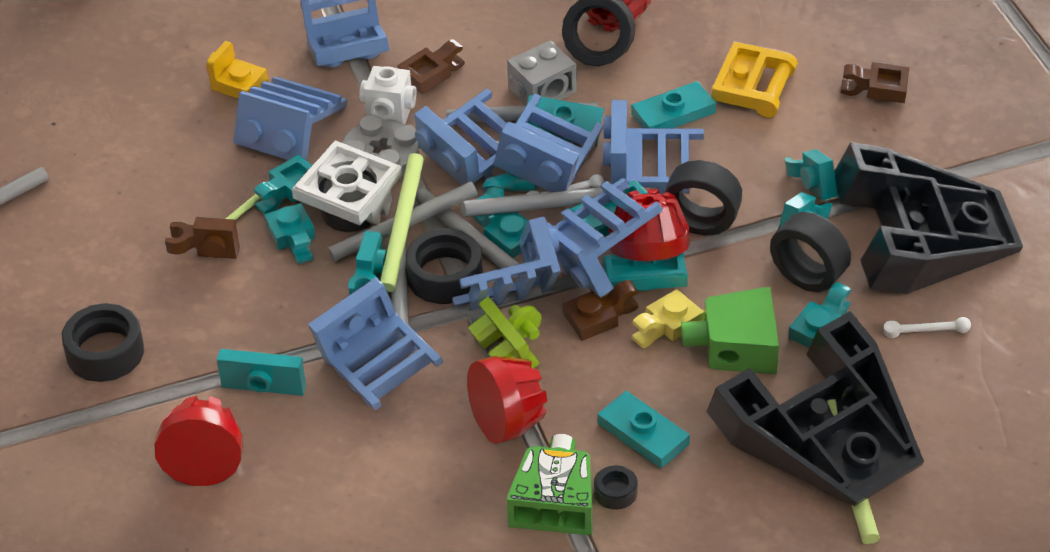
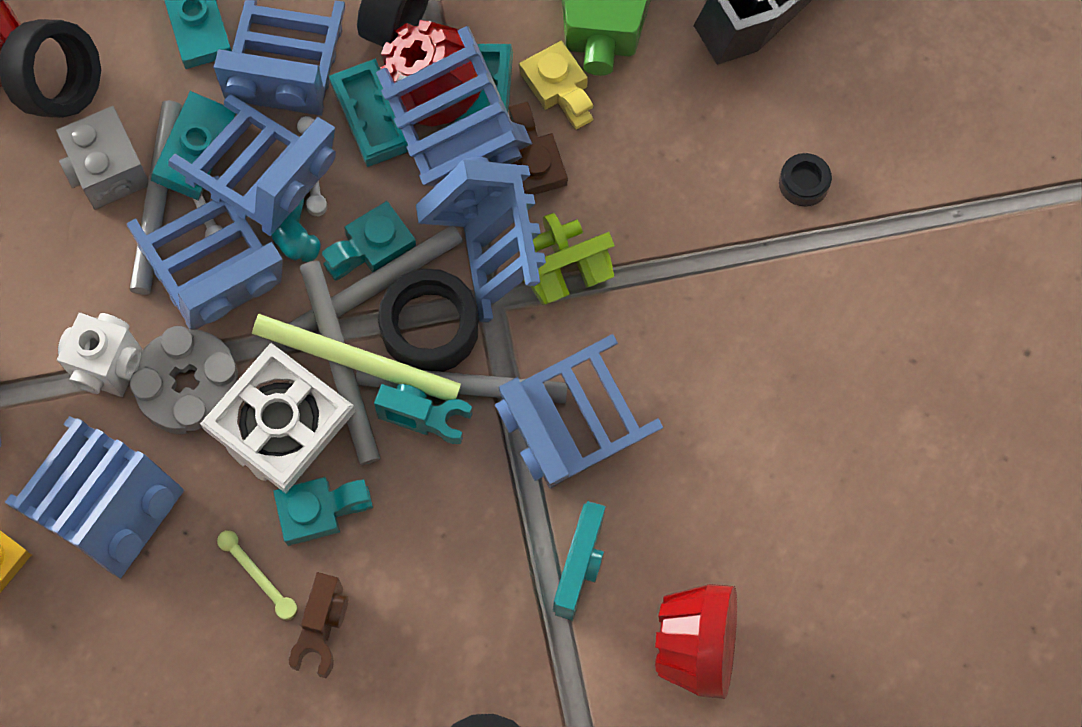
camera: 85 degrees left, 25 degrees up
teal plate [254,155,313,214] -> none
reddish brown plate [397,39,465,95] -> none
light grey bar [461,187,603,217] -> none
red piece [467,356,547,444] -> none
bright green torso [507,434,593,536] -> none
teal plate [597,390,690,469] -> none

